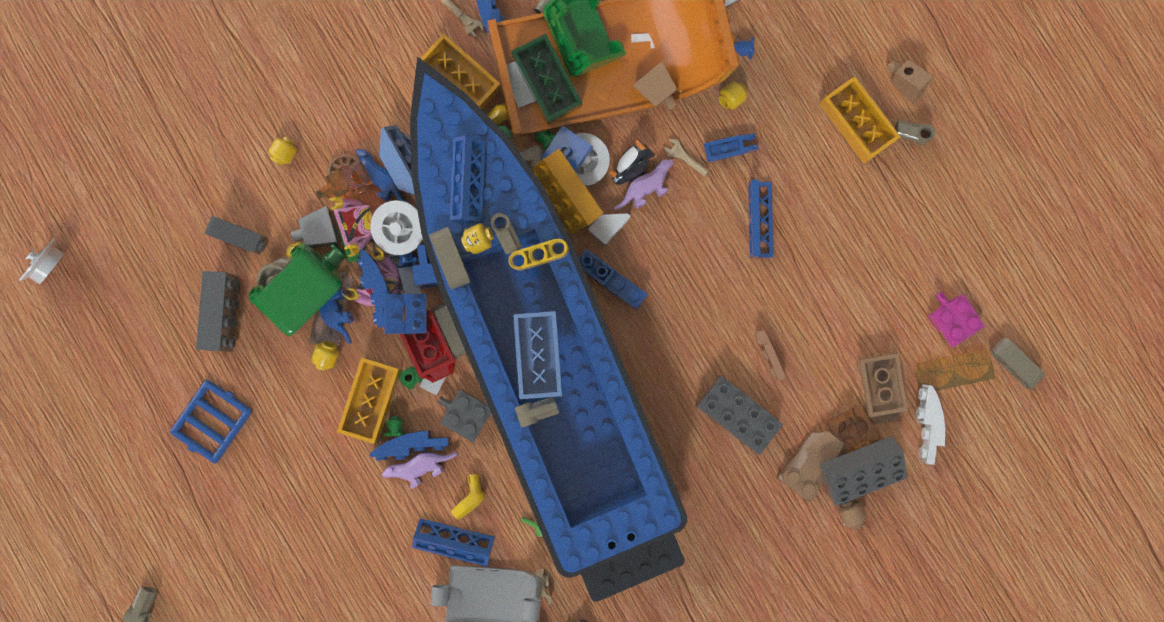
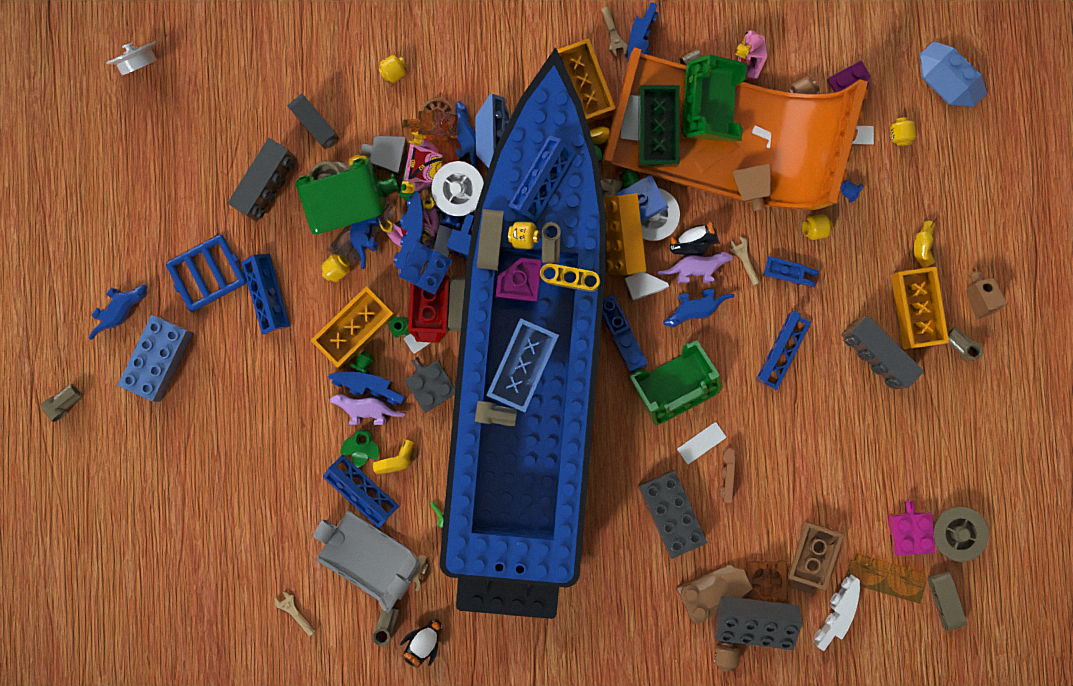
camera: 30 degrees right, 0 degrees up
none -> blue animal [89,285,148,340]
none -> medium blue brick [117,315,193,402]
none -> blue fence [241,254,290,335]
none -> green plate [340,429,379,468]
none -> magenta plate [496,258,542,302]
none -> green windscreen [629,340,722,425]
none -> blue animal [663,288,735,327]
none -> white sticker [677,422,727,464]
none -> dark grey brick [841,316,924,389]
none -> yellow arm [914,221,936,268]
none -> dark tan wheel [933,507,989,562]

